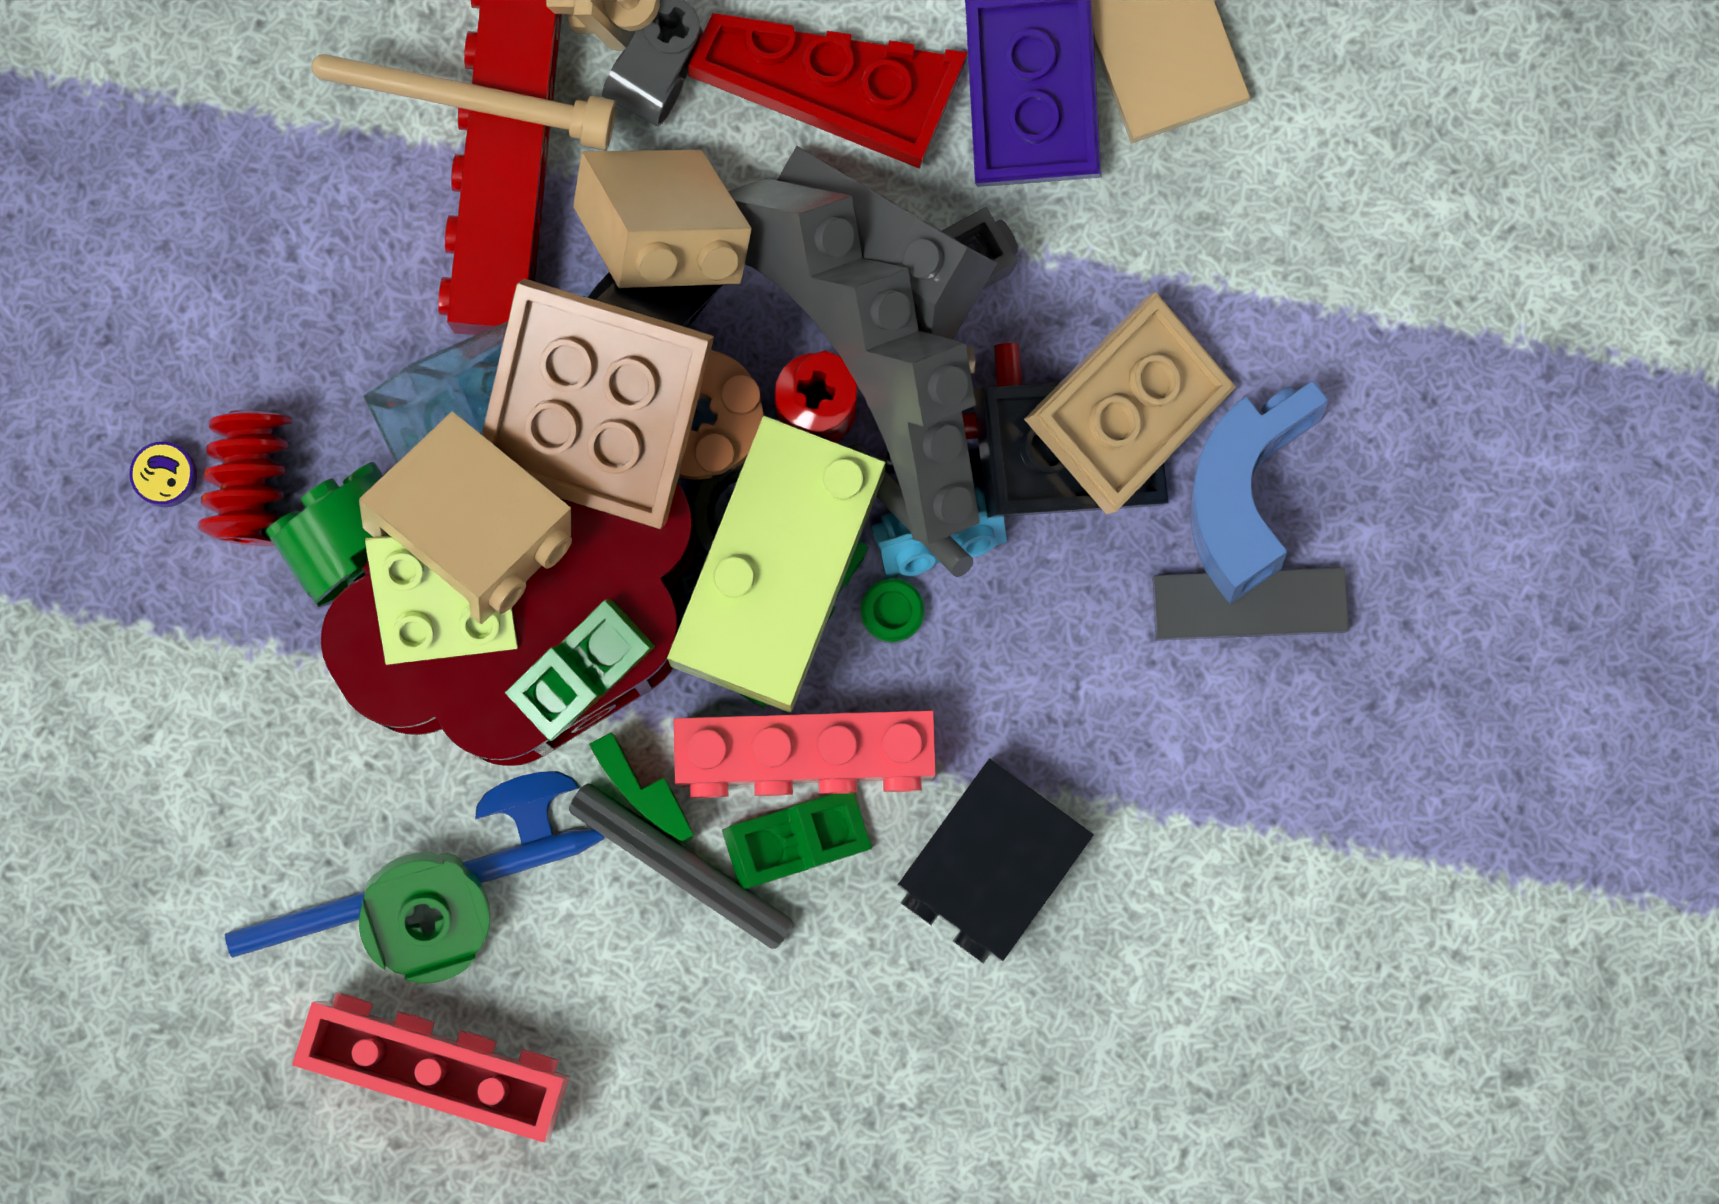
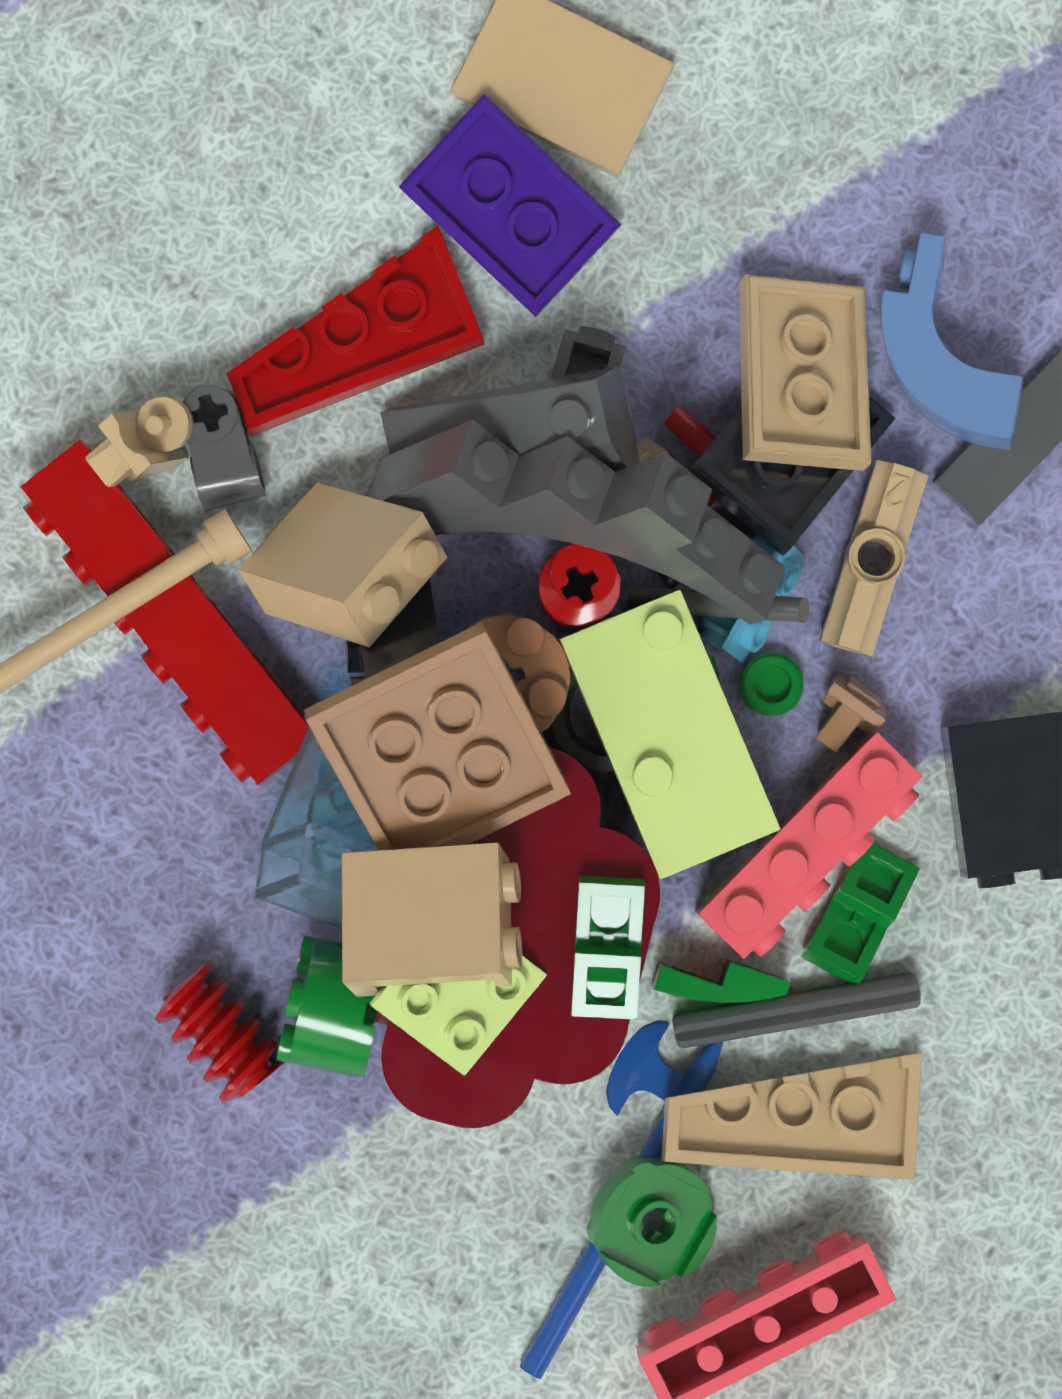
camera: 40 degrees left, 5 degrees up
tile [129,442,197,507] -> none
none -> tan wing [661,1053,922,1180]
none -> medium nougat brick [816,670,889,753]
none -> tan piece [819,460,929,657]

